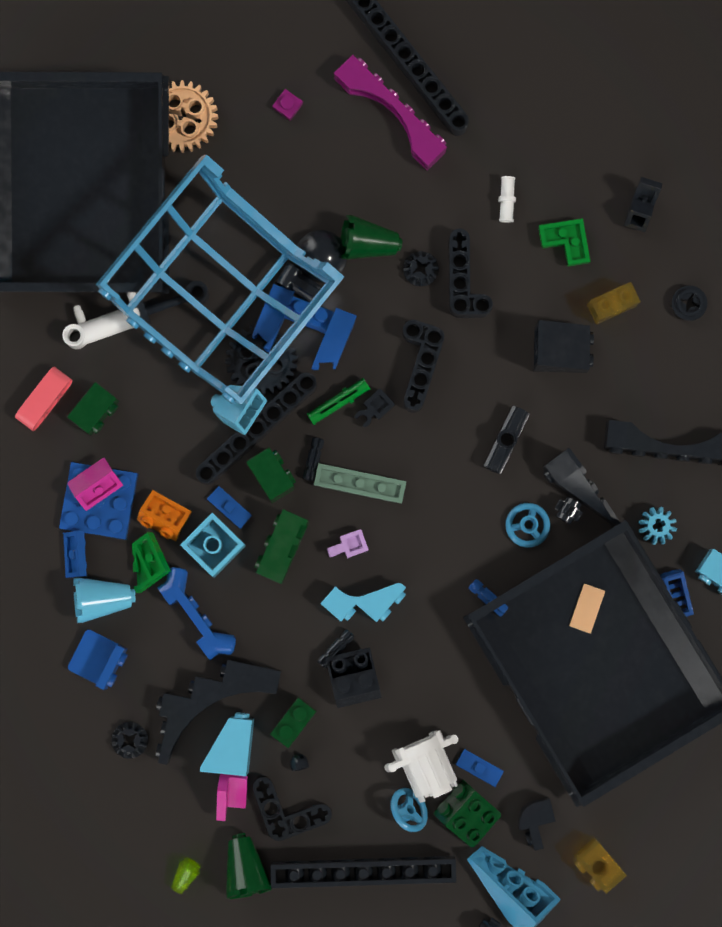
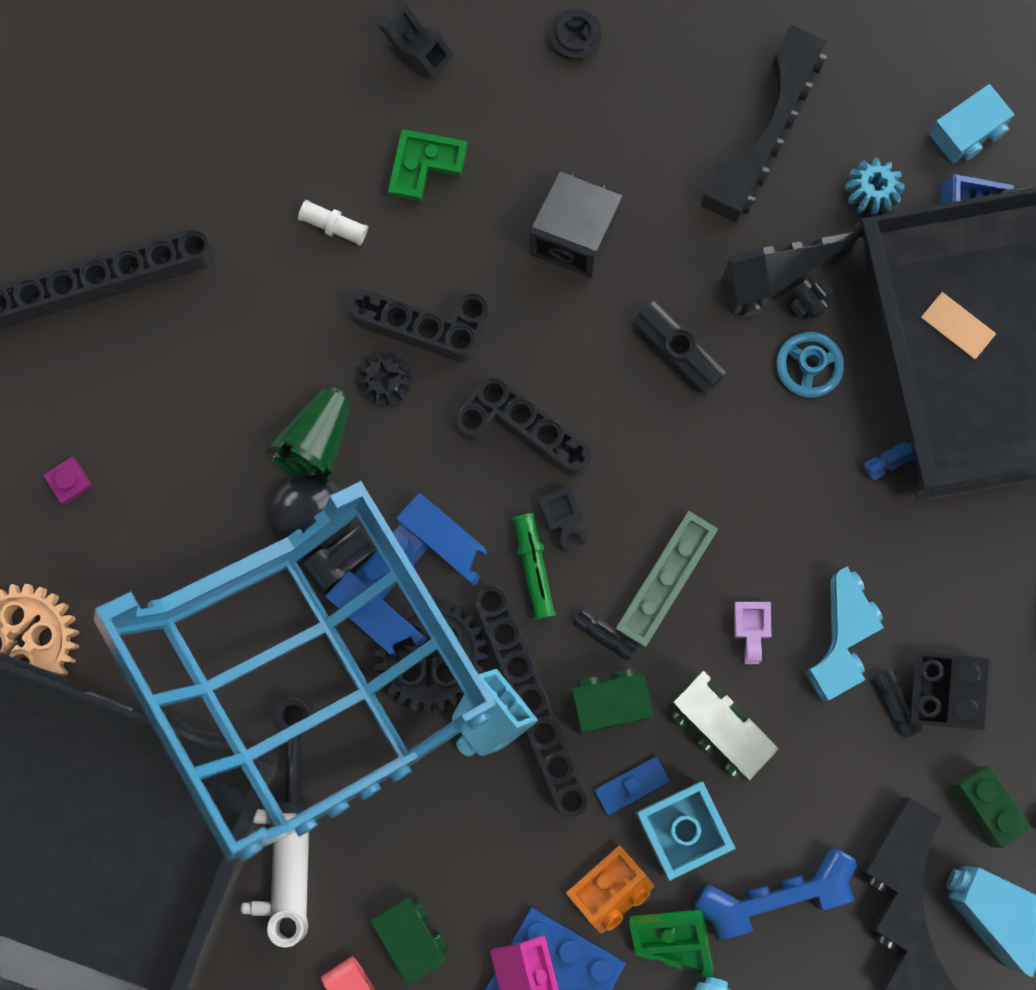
camera: 65 degrees left, 5 degrees down
magenta arch [334,55,447,171] -> none
clear yellow brick [587,282,640,325] -> none

